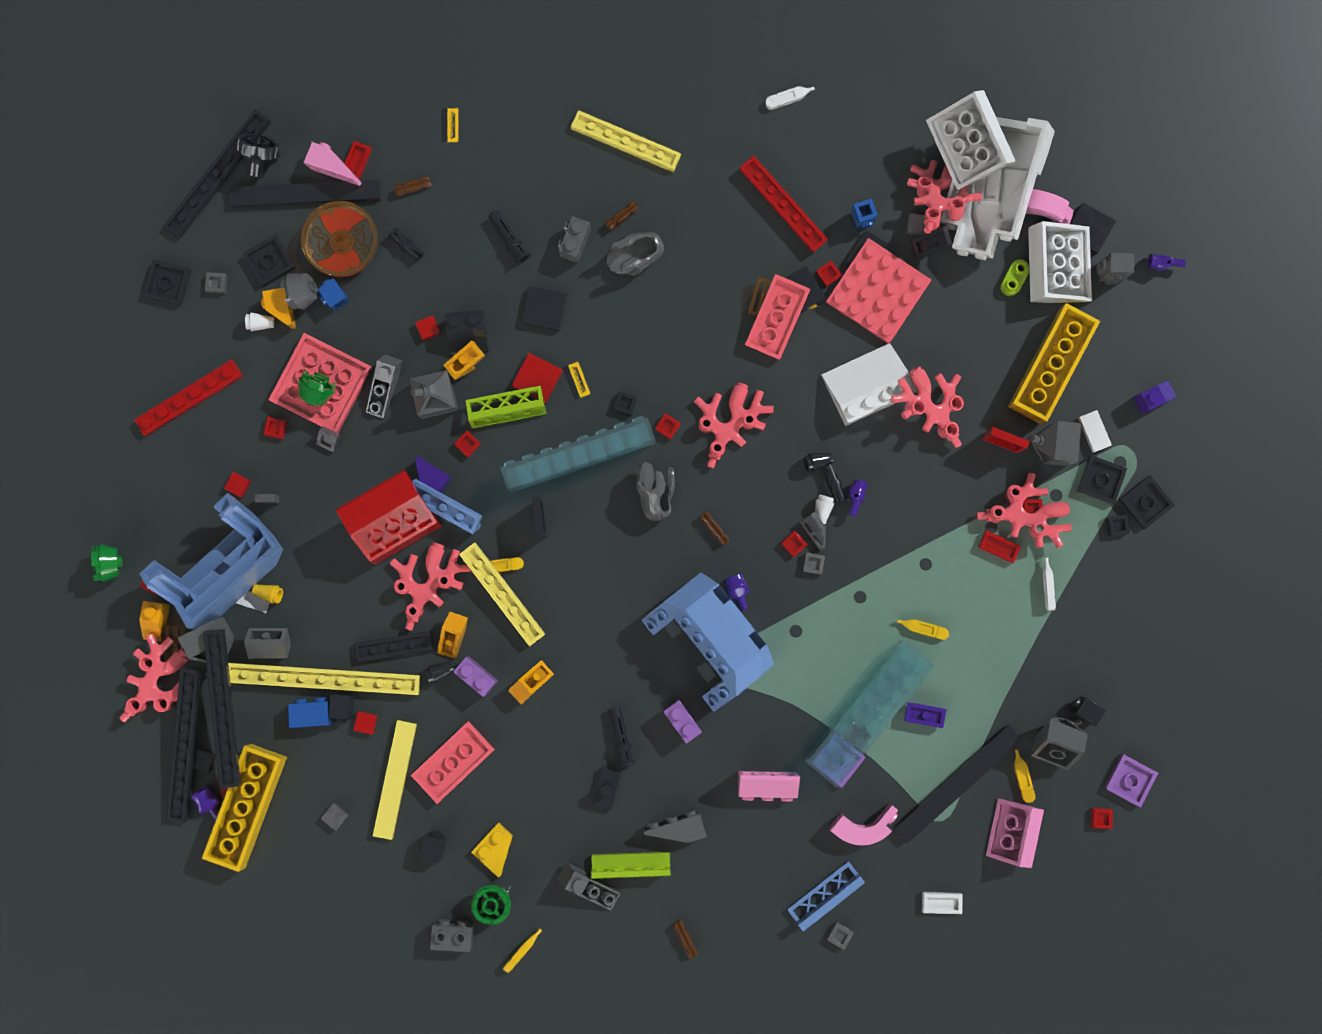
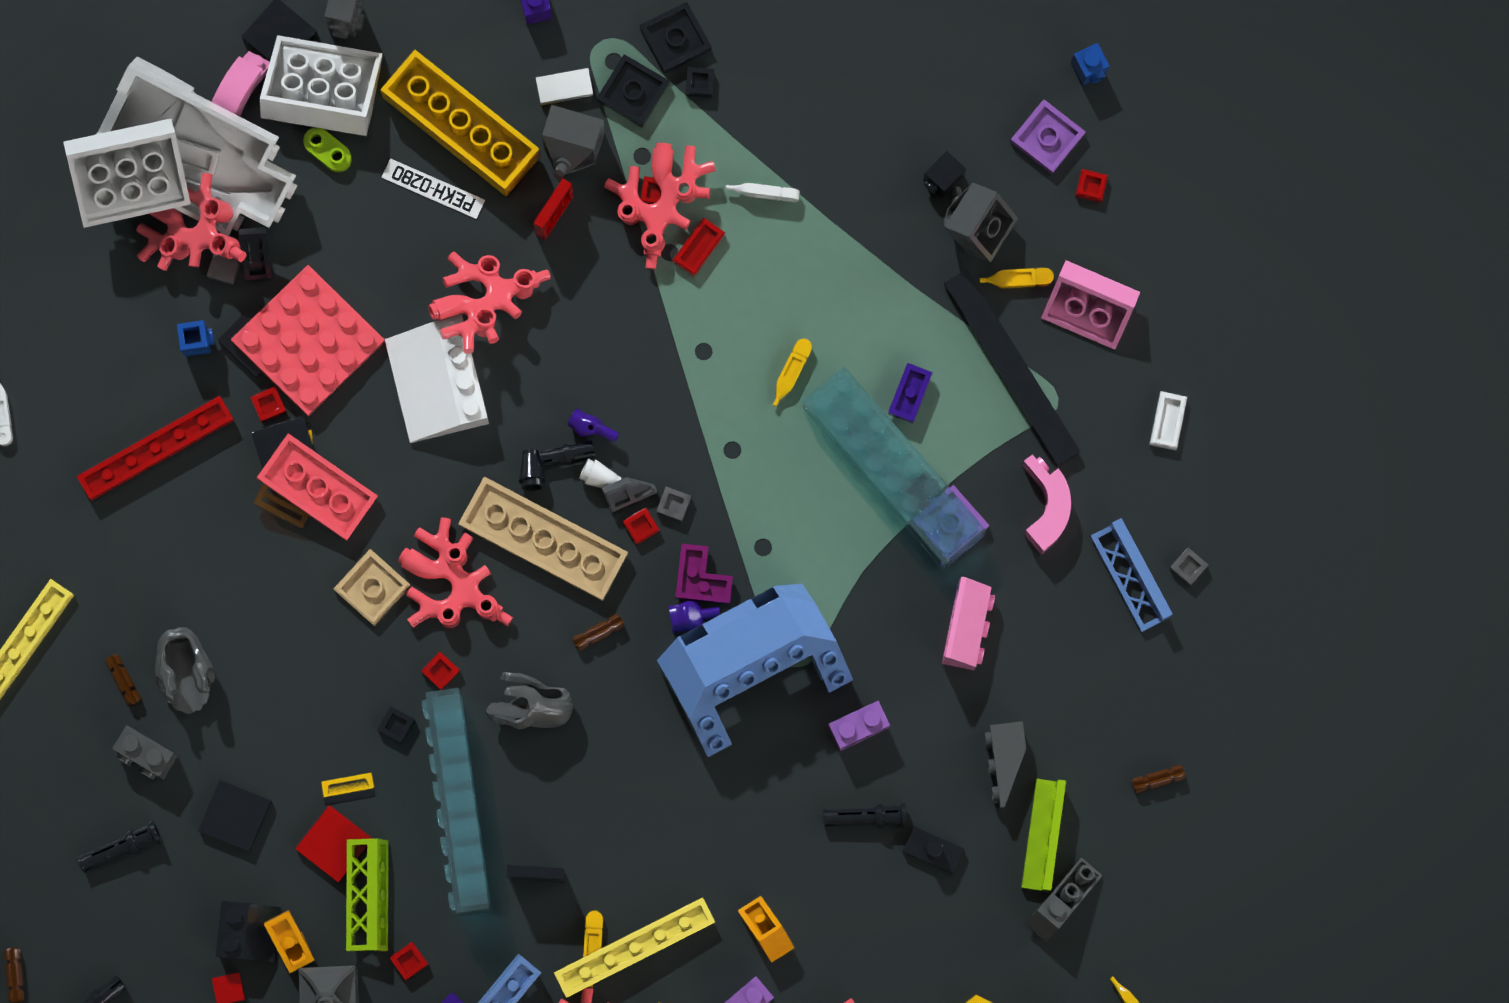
camera: 85 degrees left, 5 degrees down
none -> tan tile [333,549,411,626]
none -> white sticker [382,159,485,219]
none -> tan plate [458,477,628,601]
none -> magenta plate [676,543,733,605]
none -> blue brick [1071,43,1110,86]

